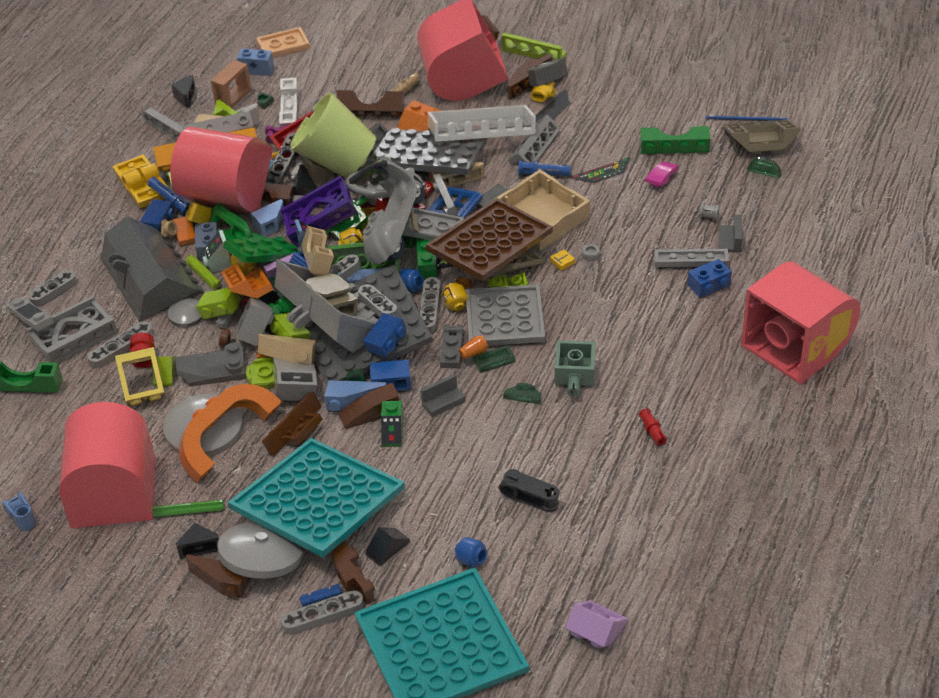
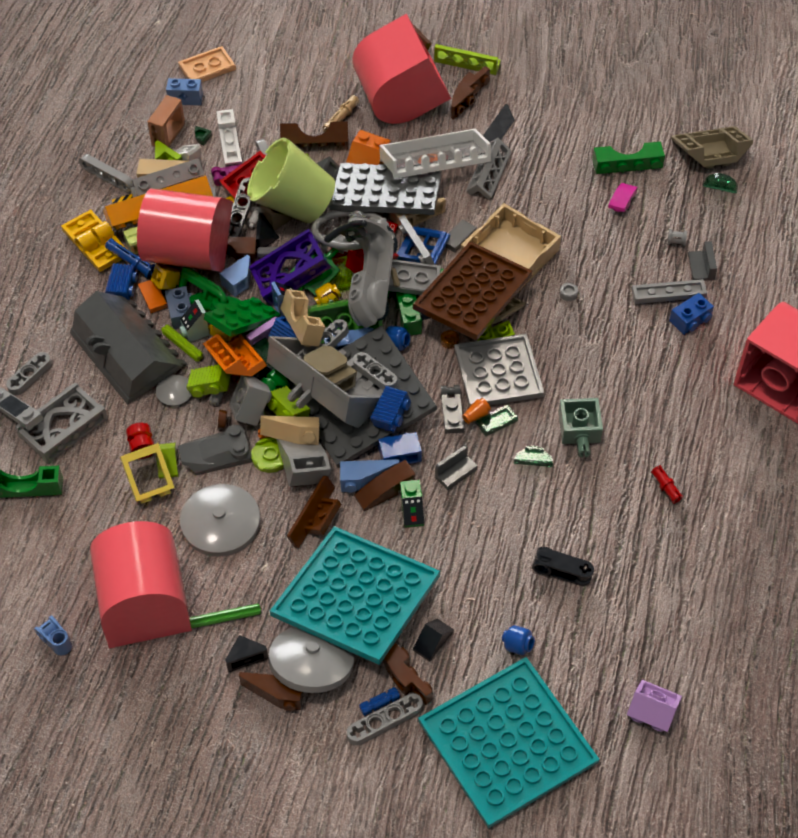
camera: 10 degrees left, 10 degrees up
light grey beam [88,321,153,368] -> none
tan plate [161,219,178,238] -> none
black slope [171,75,196,108] -> none
orange arch [179,384,282,483] -> none
dark green tile [345,368,365,382] -> none
light grey beam [420,277,441,334] -> none
yellow head [442,283,468,311] -> none
blue pin [518,160,571,176] -> none
dark grey slope [527,57,568,87] -> none
yellow piece [530,81,556,102] -> none
yellow tile [550,249,575,271] -> none
black sticker [570,157,631,183] -> none
blue piece [706,116,787,121] -> none

